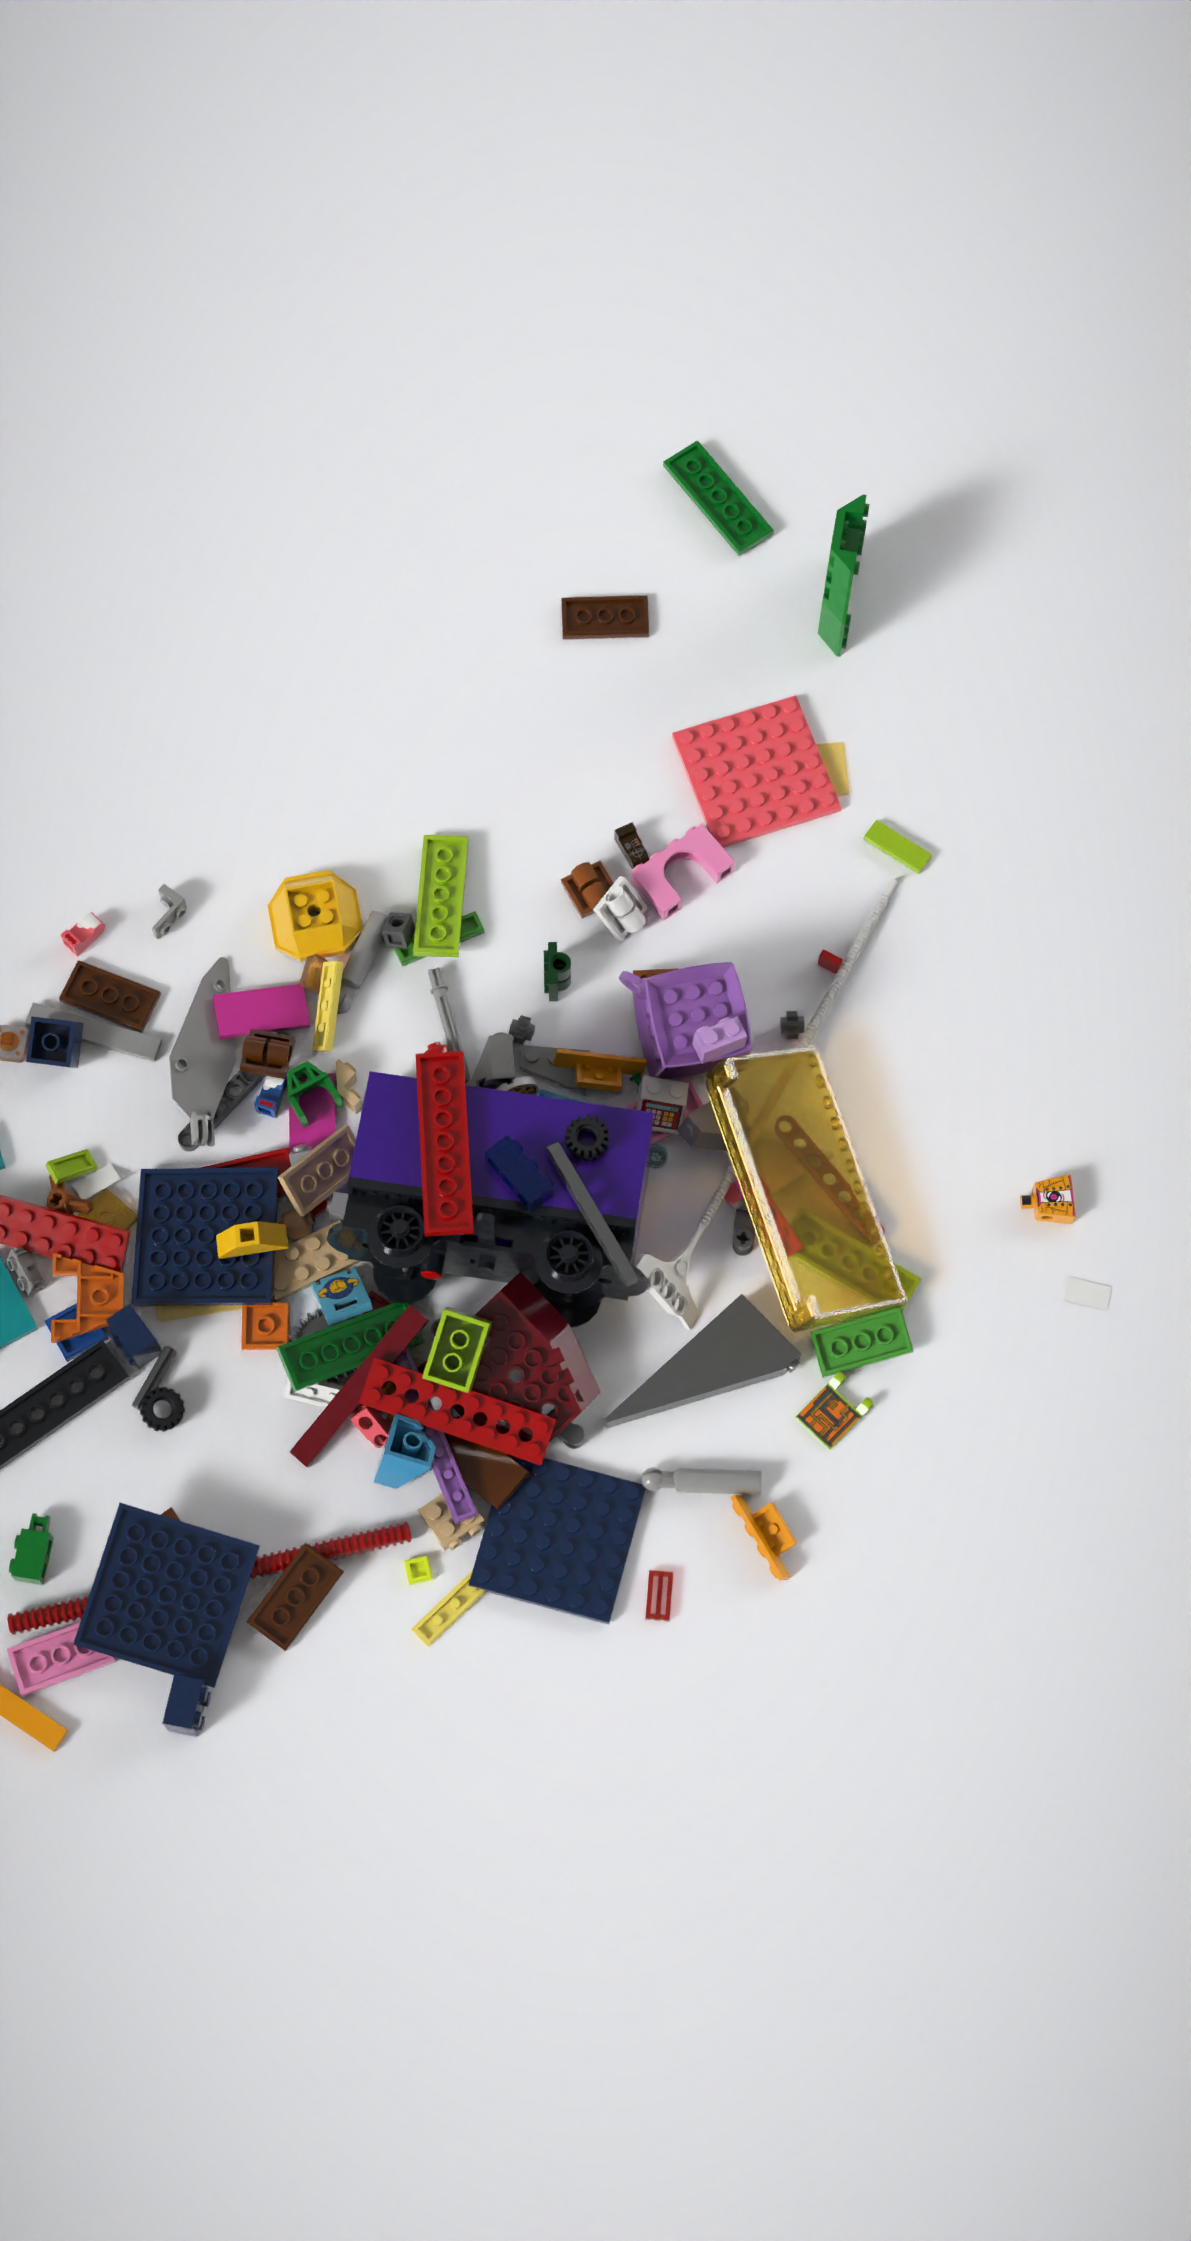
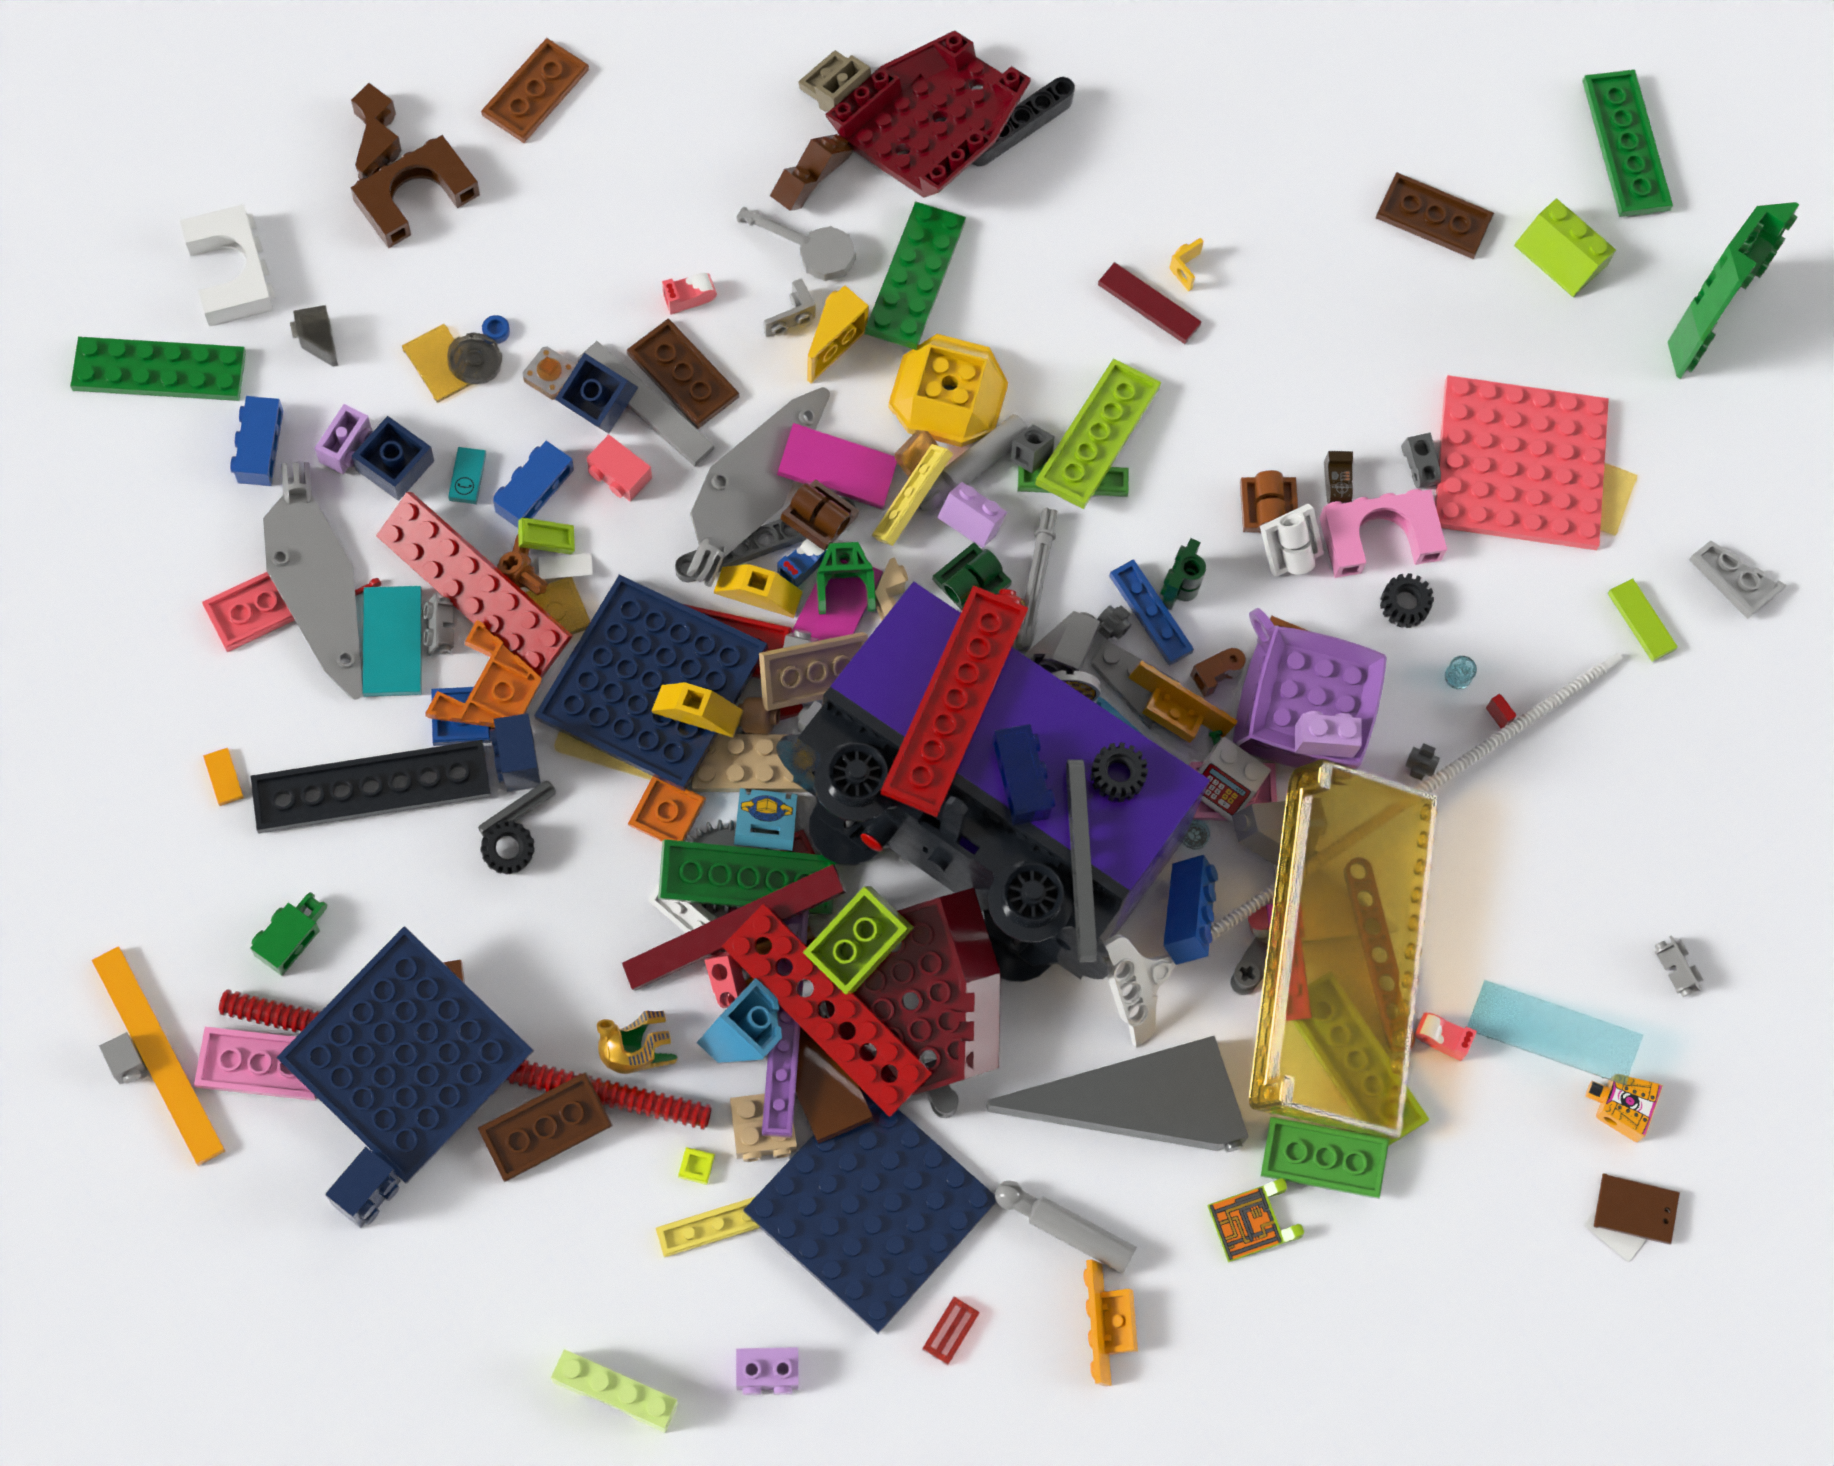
camera: 20 degrees right, 0 degrees up
none -> blue brick [493,440,574,528]
none -> yellowish green arch [551,1349,678,1433]
none -> coral brick [587,434,652,502]
none -> pearl gold piece [597,1011,678,1074]
none -> yellow slope [714,564,803,618]
none -> light grey piece [736,207,856,281]
none -> lavender brick [736,1347,799,1396]
none -> reddish brown arch [770,134,854,211]
none -> dark tan brick [798,50,871,112]
none -> yellow slope [807,285,869,383]
none -> dark red wedge [825,30,1031,198]
none -> green plate [865,201,966,350]
none -> dark green plate [932,542,1012,611]
none -> lavender brick [937,482,1007,548]
none -> black beam [972,77,1075,167]
none -> dark red tile [1098,262,1202,344]
none -> blue plate [1109,559,1194,666]
none -> blue brick [1163,854,1218,965]
none -> yellow bracket [1169,237,1204,291]
none -> dark orange leg [1190,648,1246,698]
none -> black tyre [1380,573,1434,628]
none -> dark grey leg [1401,432,1441,488]
none -> coral leg [1414,1013,1477,1061]
none -> clear light blue wheel [1444,656,1477,690]
none -> clear light blue window [1467,980,1643,1086]
none -> lime slope [1514,198,1616,297]
none -> reddish brown container [1593,1173,1680,1245]
none -> light grey hinge [1655,935,1703,997]
none -> light grey wing [1689,541,1787,619]

